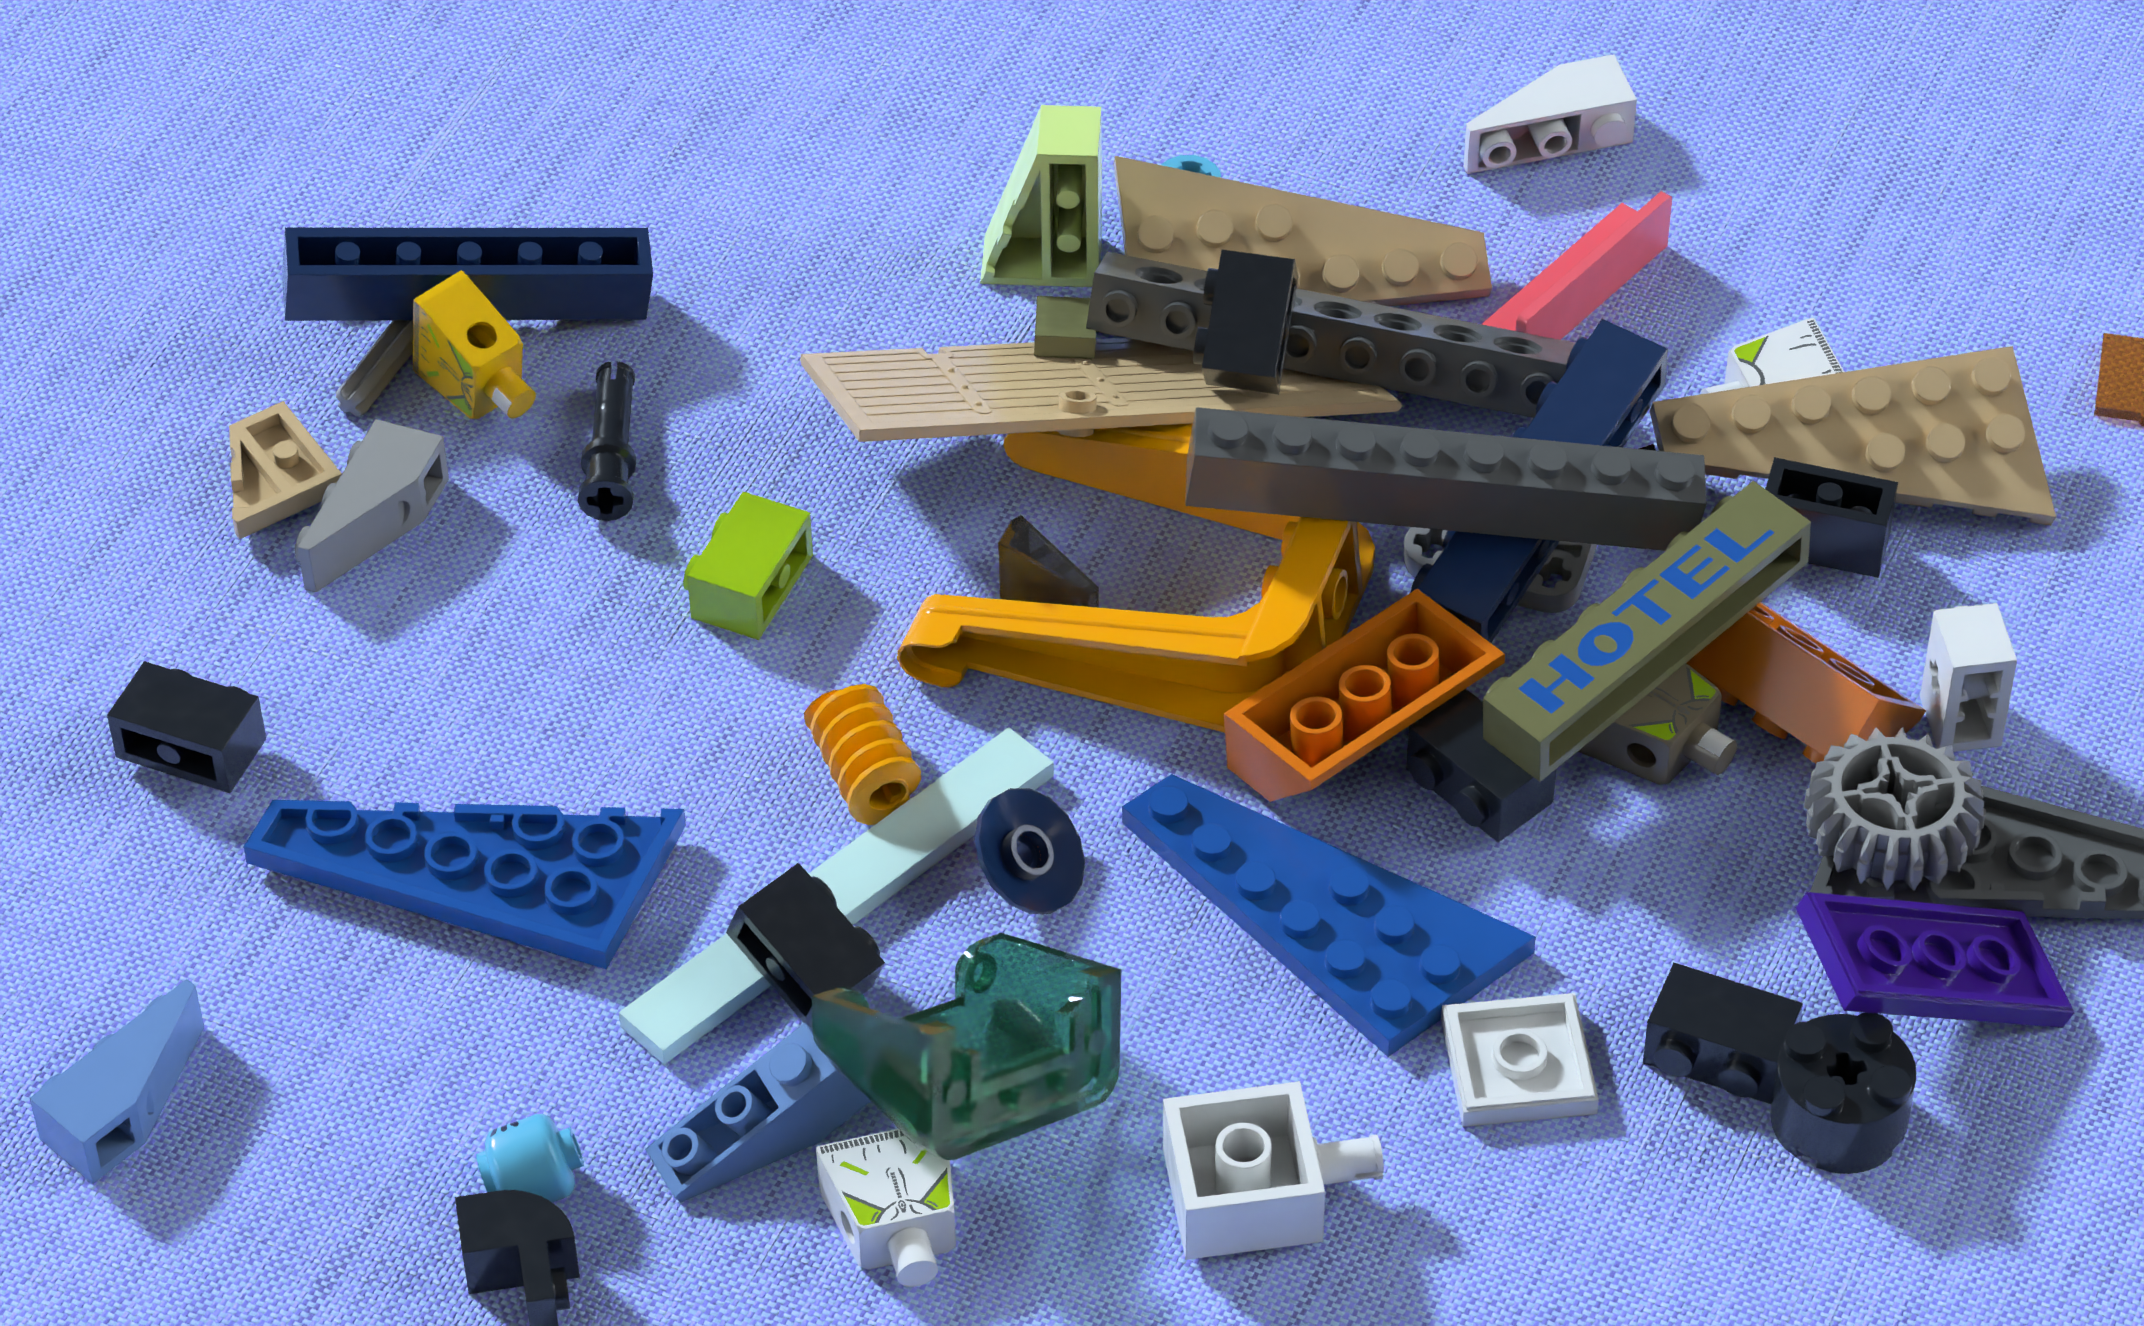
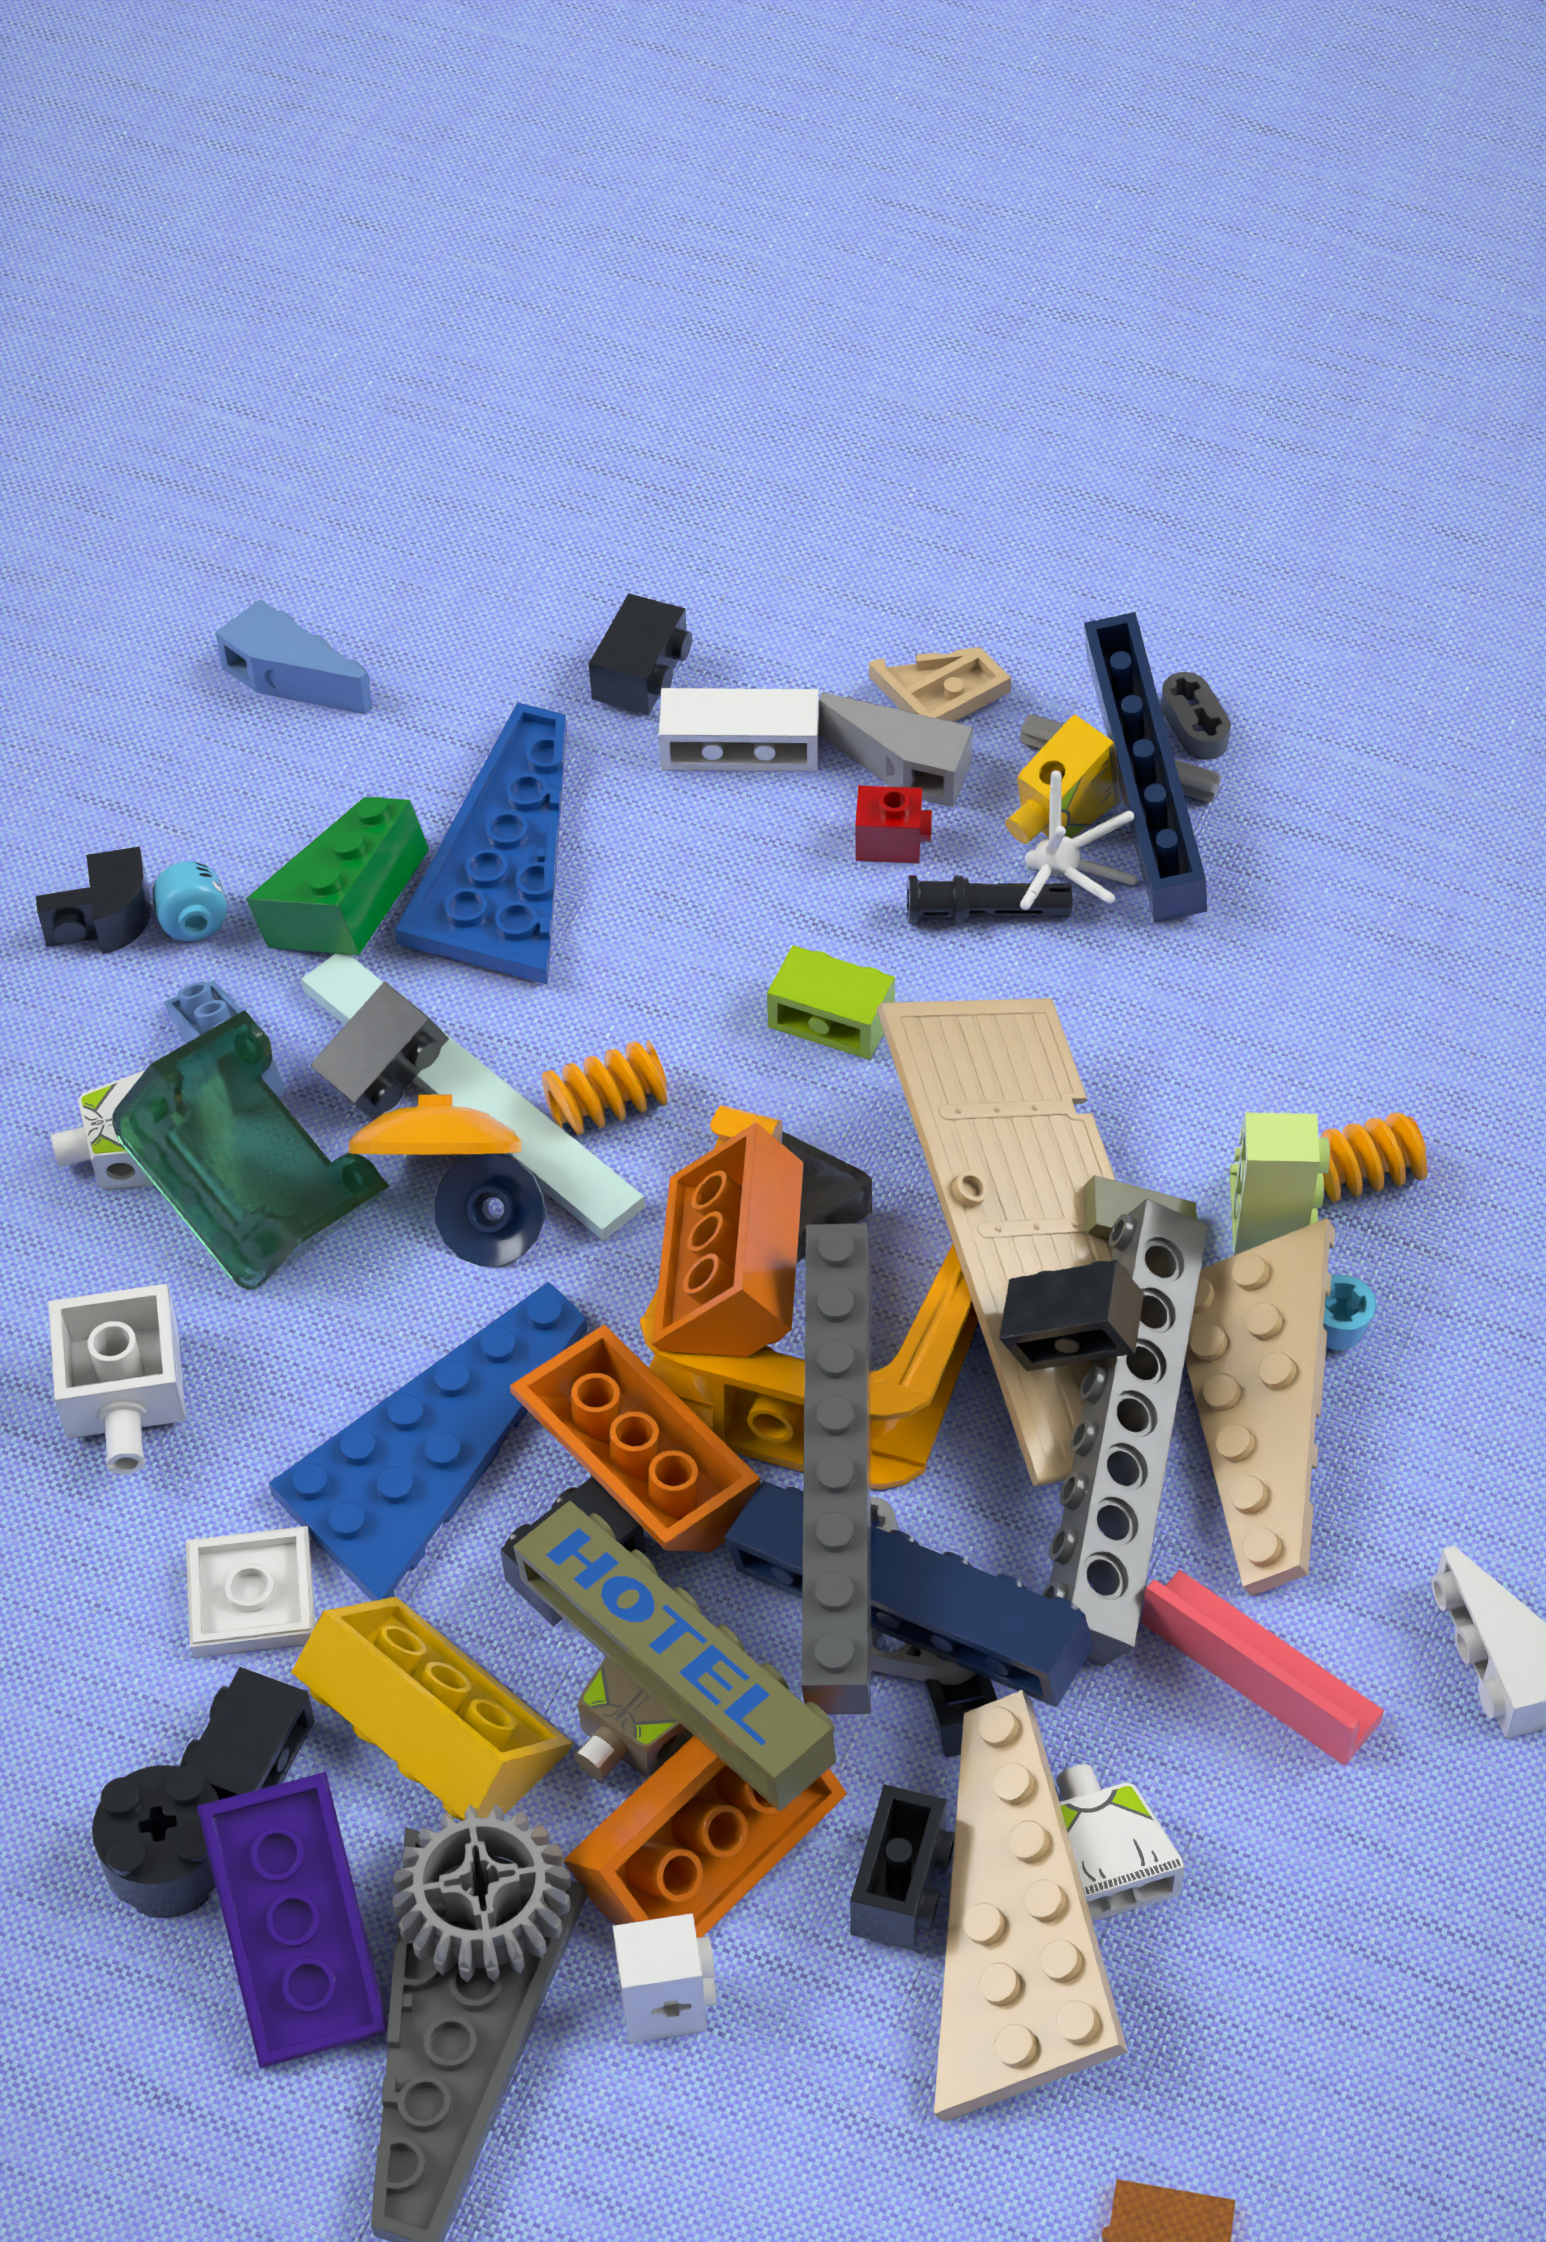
camera: 90 degrees right, 5 degrees up
none -> green wedge [246,797,429,955]
none -> yellow slope [291,1597,573,1821]
none -> light orange dish [348,1094,522,1155]
none -> orange slope [652,1122,804,1357]
none -> white brick [659,688,819,771]
none -> red brick [855,785,932,863]
none -> white plant [1020,771,1137,910]
none -> light orange piece [1318,1112,1428,1203]

